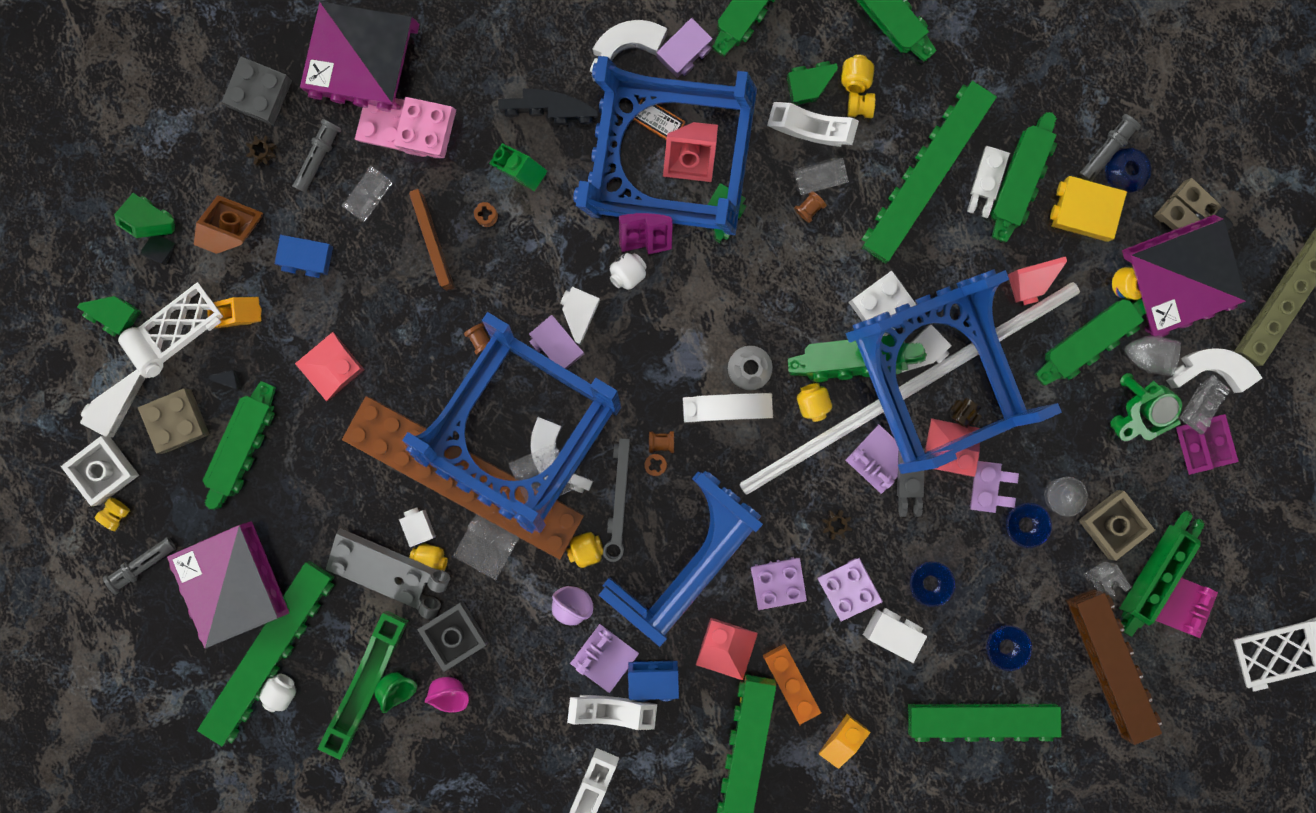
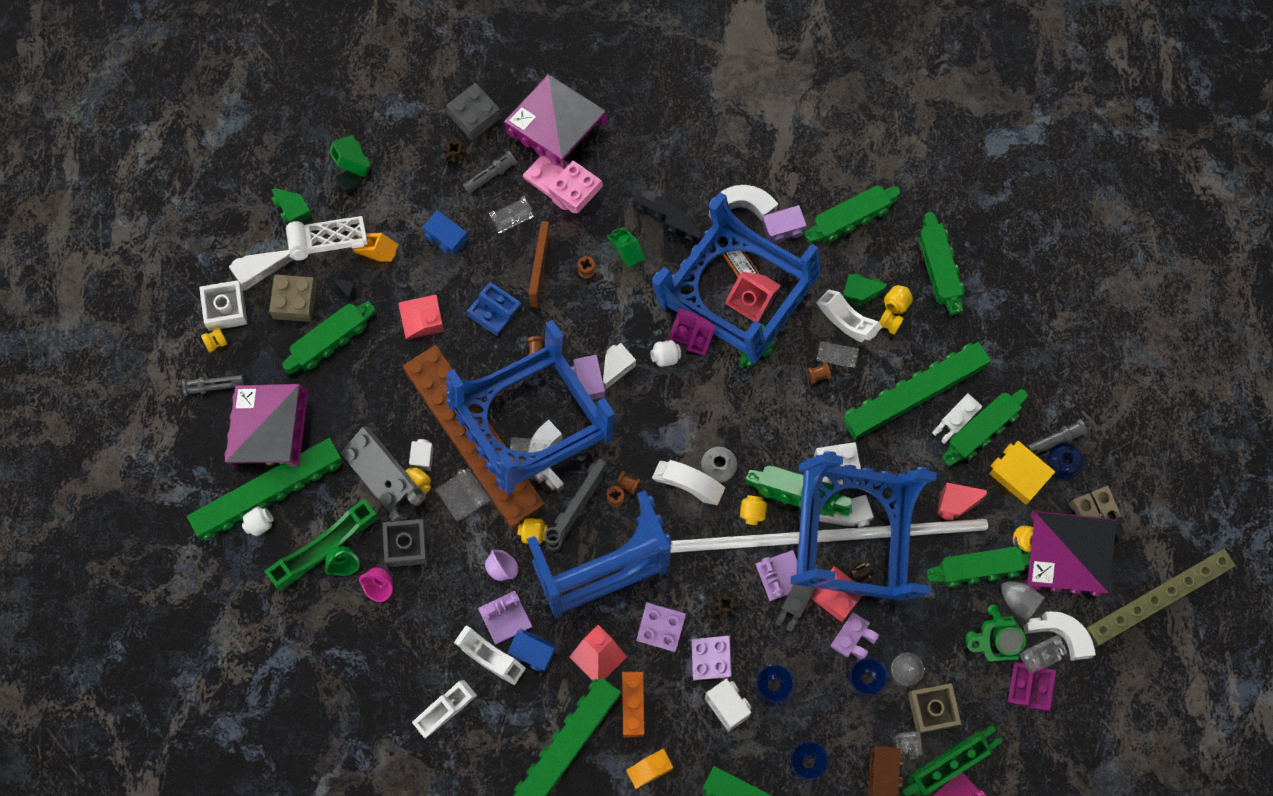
camera: 30 degrees right, 15 degrees down
dark orange slope [194,195,263,254] -> none
none -> blue slope [466,282,521,336]

